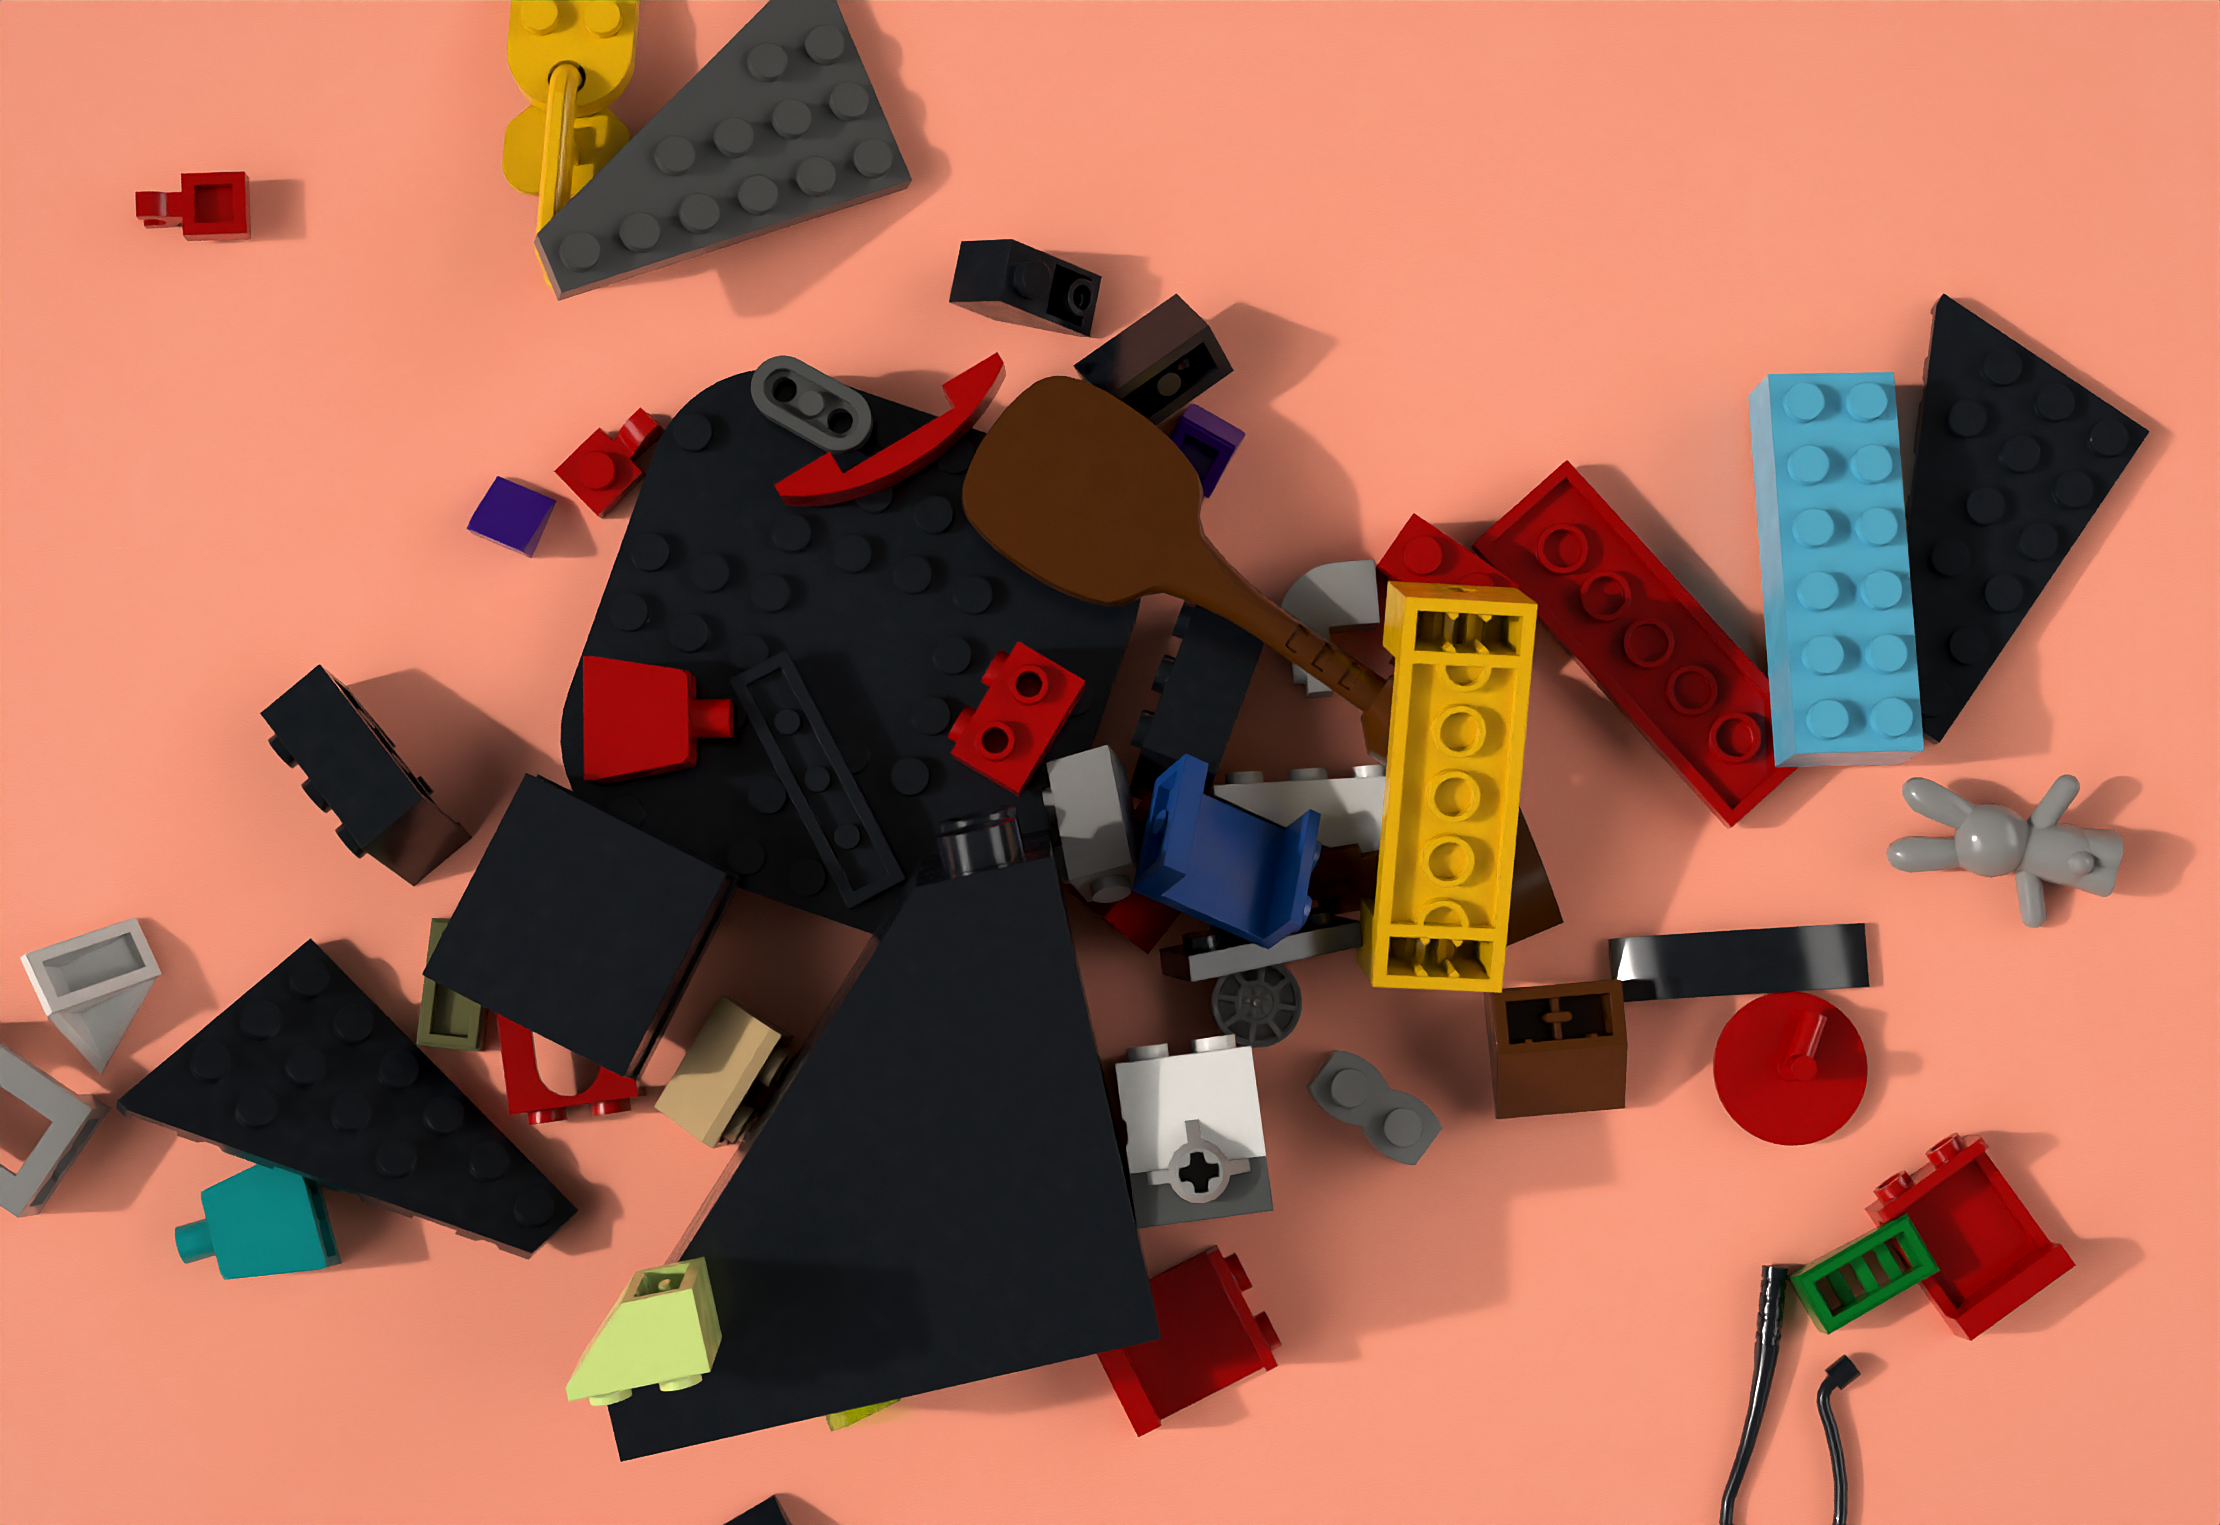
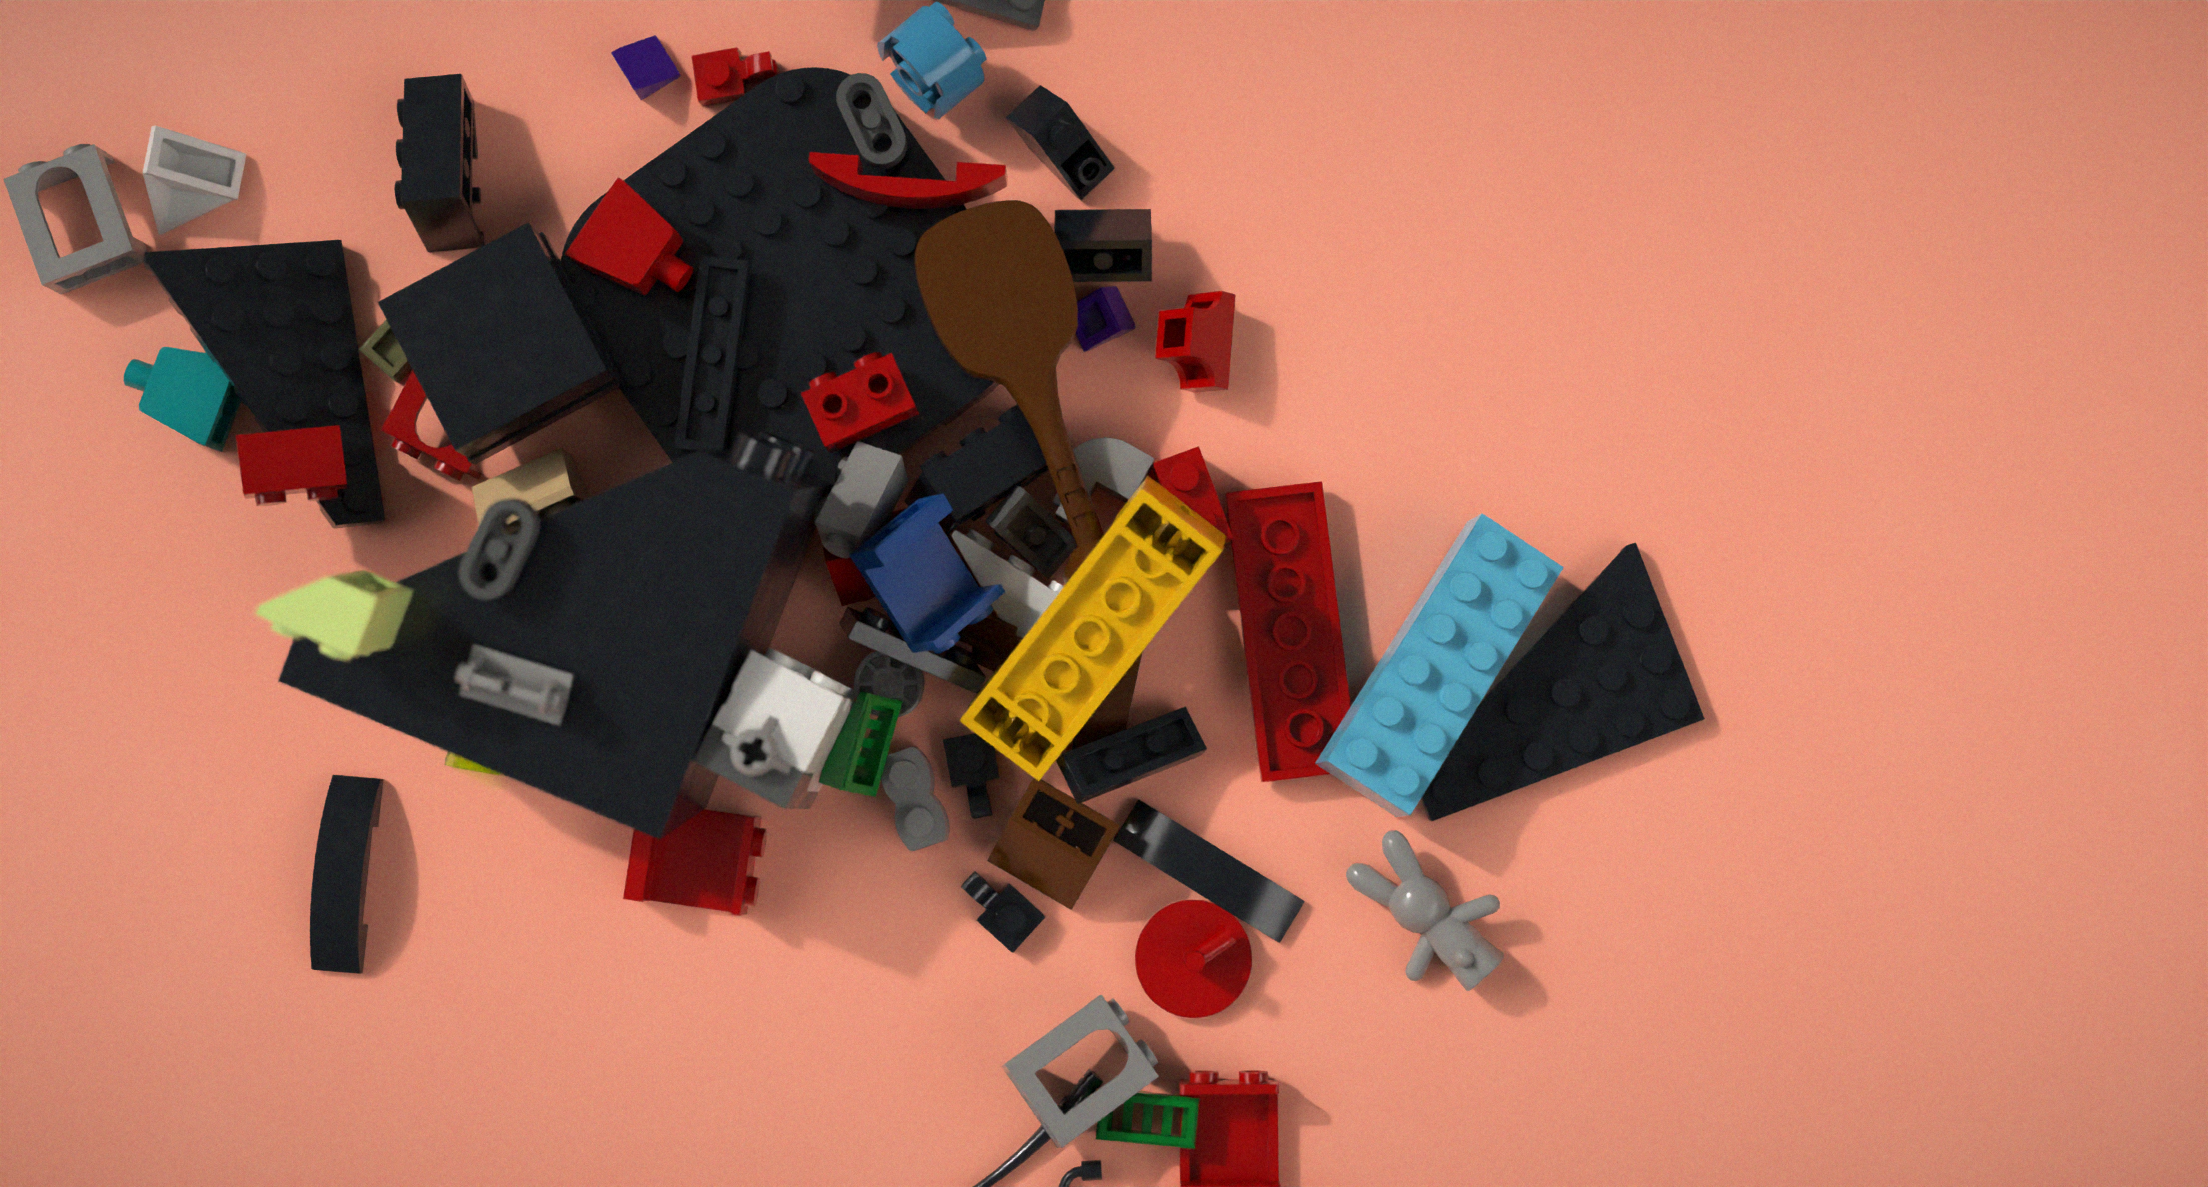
camera: 35 degrees right, 0 degrees up
none -> red brick [236,425,347,506]
none -> light grey hinge [455,644,574,725]
none -> dark grey plate [459,498,540,600]
none -> green slope [818,691,902,797]
none -> dark azure brick [877,1,987,119]
none -> black plate [943,733,1001,819]
none -> black plate [961,871,1046,953]
none -> dark grey slope [985,484,1077,579]
none -> light grey panel [1001,994,1159,1148]
none -> black plate [1056,706,1207,804]
none -> red brick [1155,291,1236,392]

